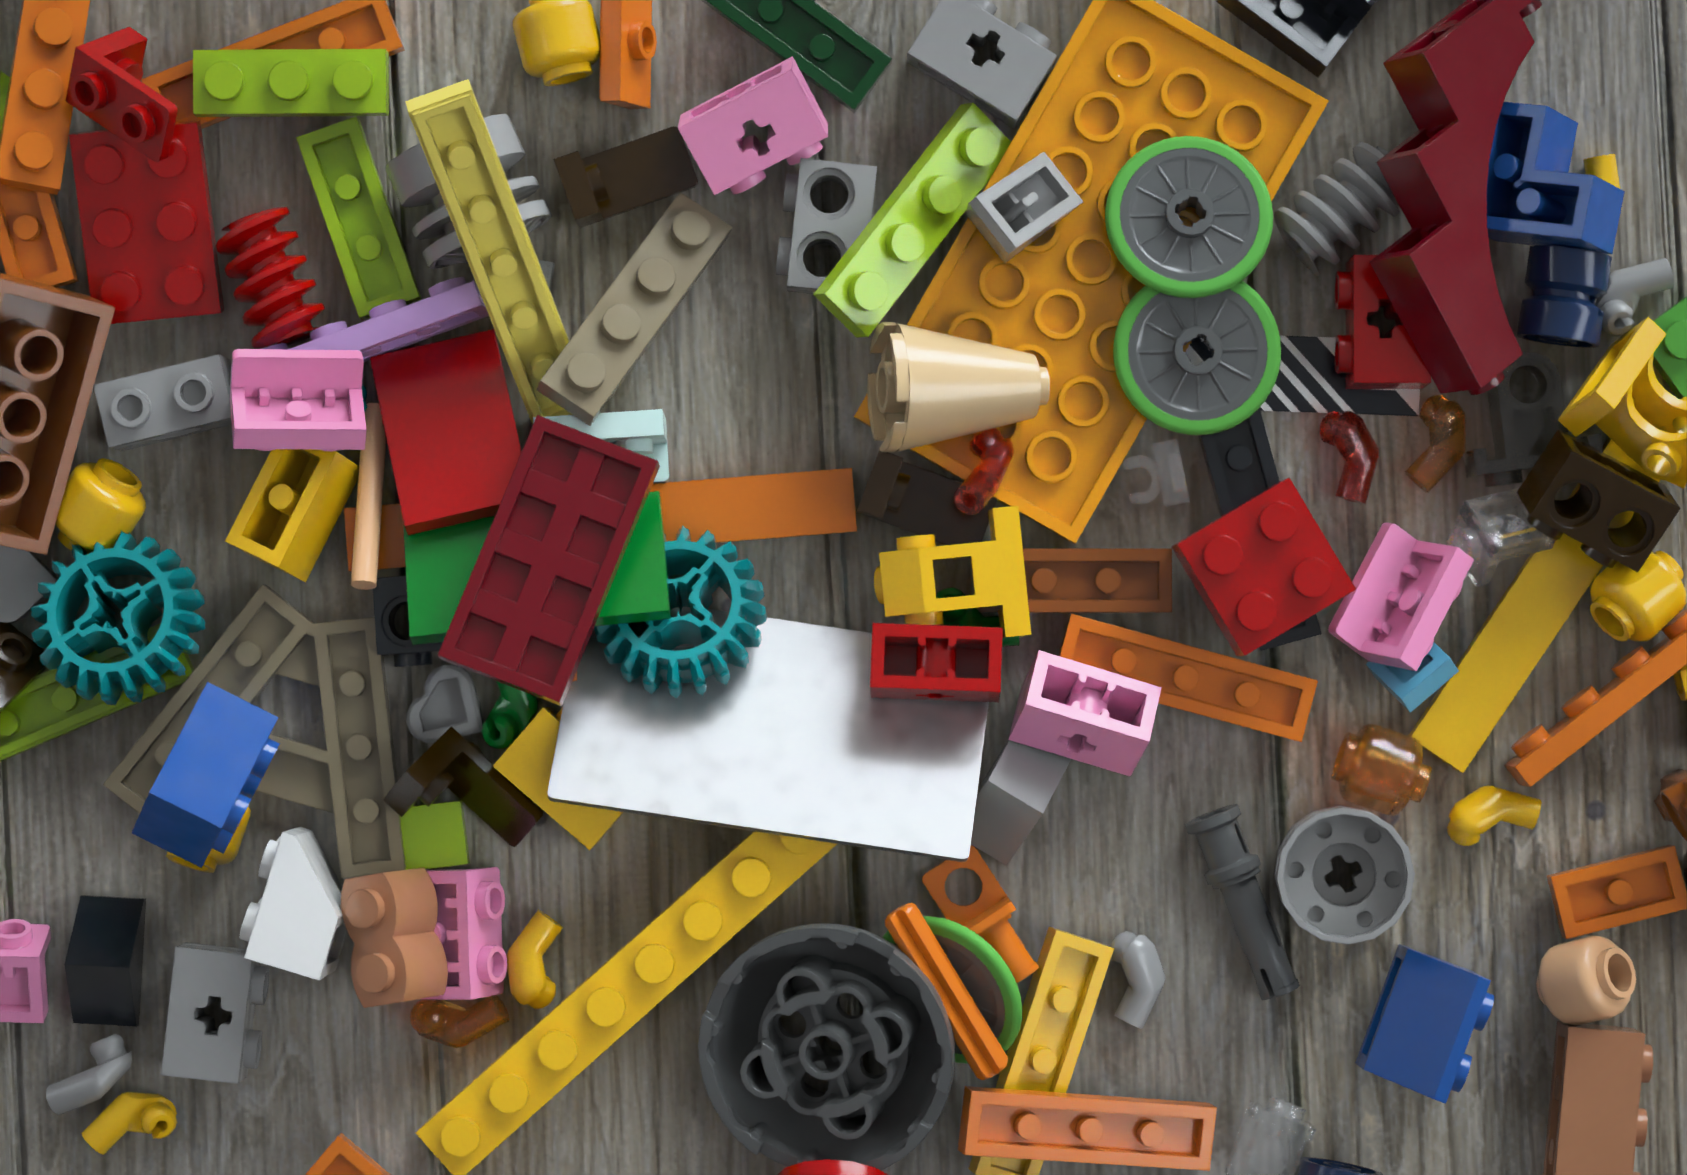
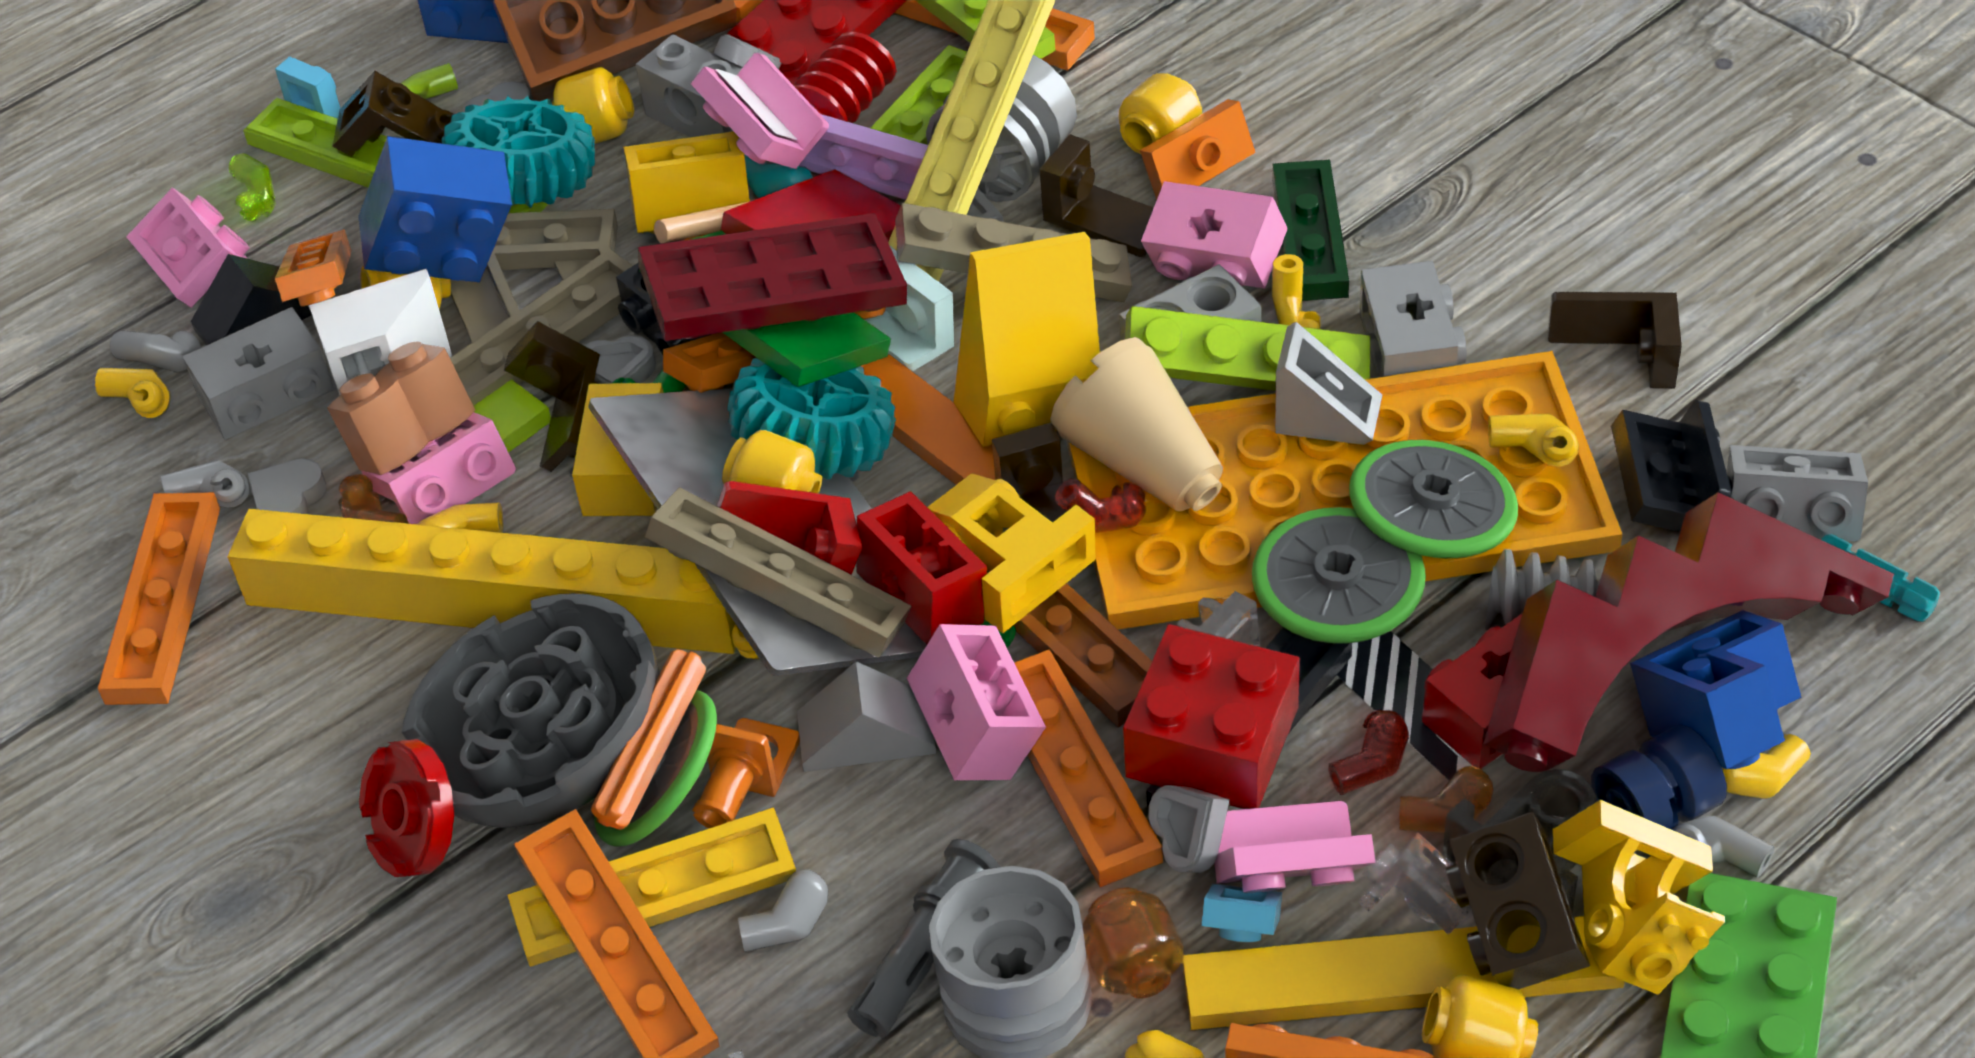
camera: 60 degrees right, 40 degrees down
none -> light grey arm [161,460,249,508]
none -> light grey tile [248,458,326,514]
none -> orange plate [275,229,352,306]
none -> dark tan plate [645,487,911,658]
none -> light grey tile [713,34,782,70]
none -> white sticker [716,69,797,140]
none -> red bracket [717,481,862,575]
none -> yellow head [722,430,822,493]
none -> yellow slope [953,232,1100,447]
none -> light grey tile [1148,785,1229,873]
none -> yellow arm [1272,254,1321,329]
none -> yellow arm [1488,414,1579,467]

